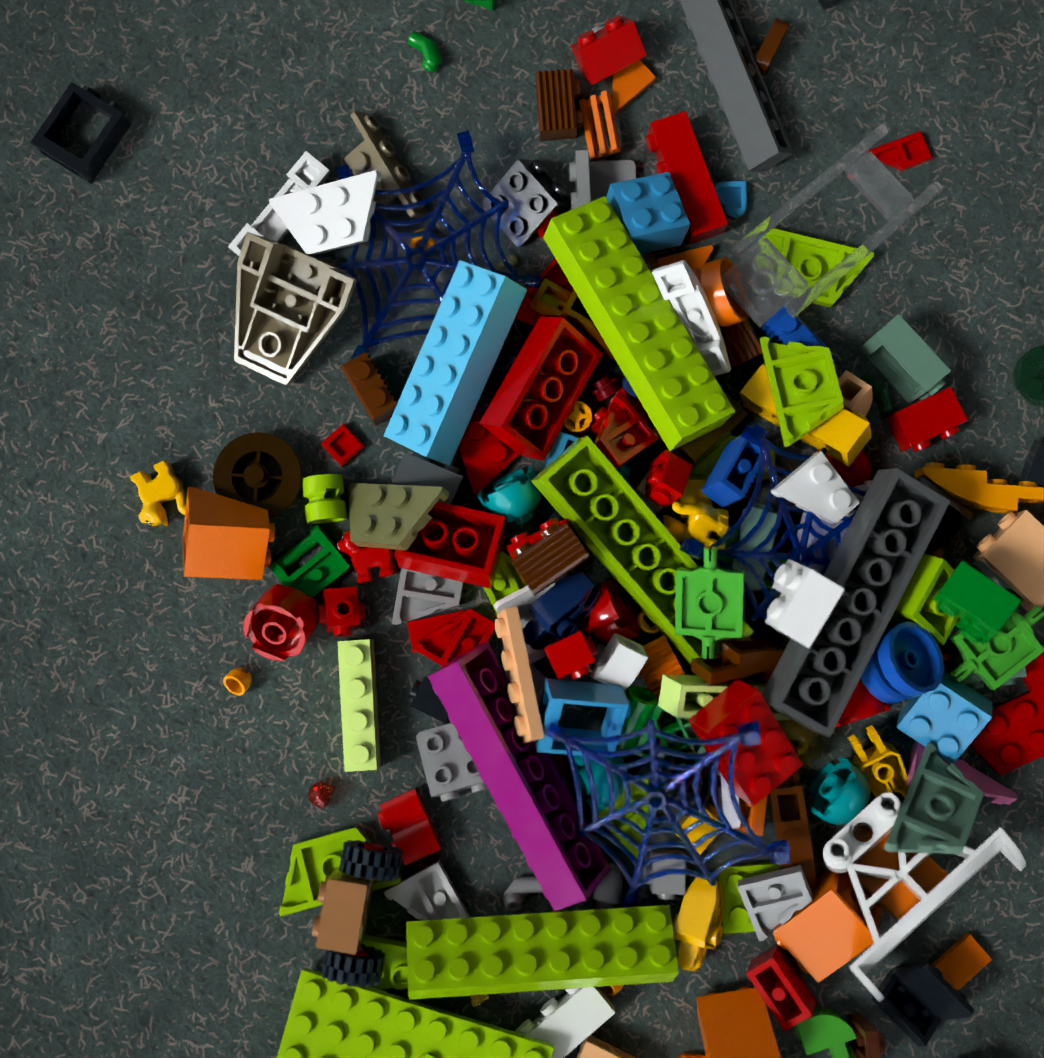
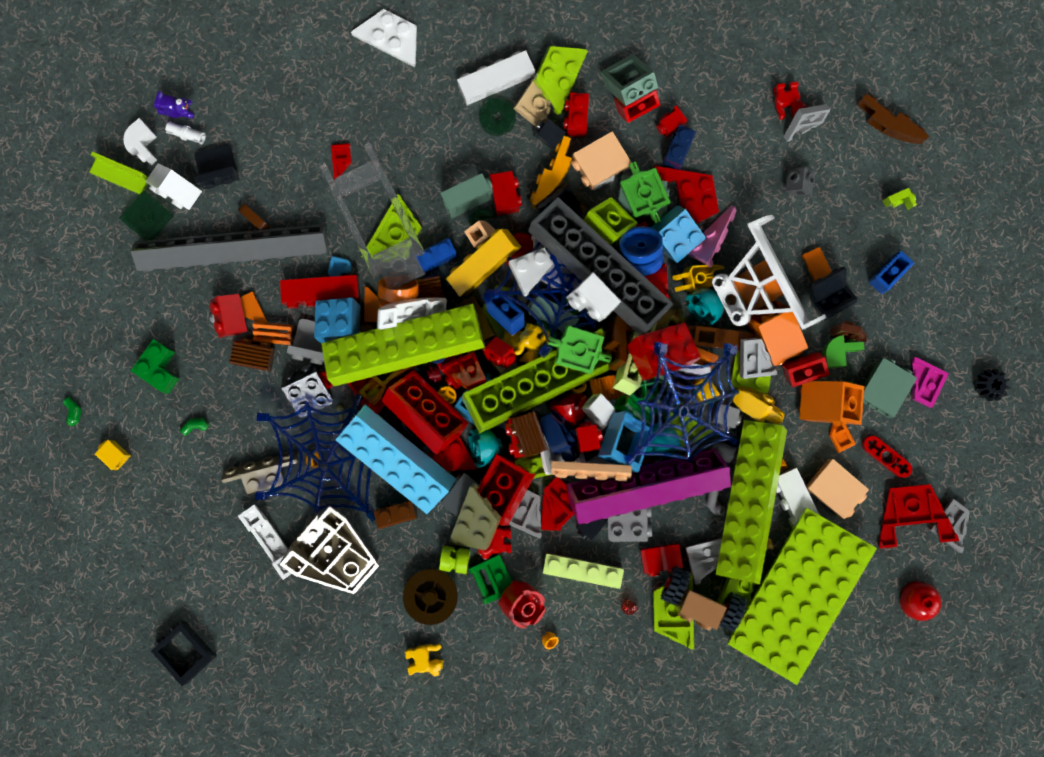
camera: 75 degrees left, 0 degrees up
orange slope [182,487,275,580] -> none
white wing [269,170,382,255] -> none
red brick [317,586,365,637] -> none
red tile [321,423,365,468] -> none
lime wing [760,337,844,447] -> none
sand green wing [884,743,984,854] -> none
green brick [933,561,1022,645] -> none

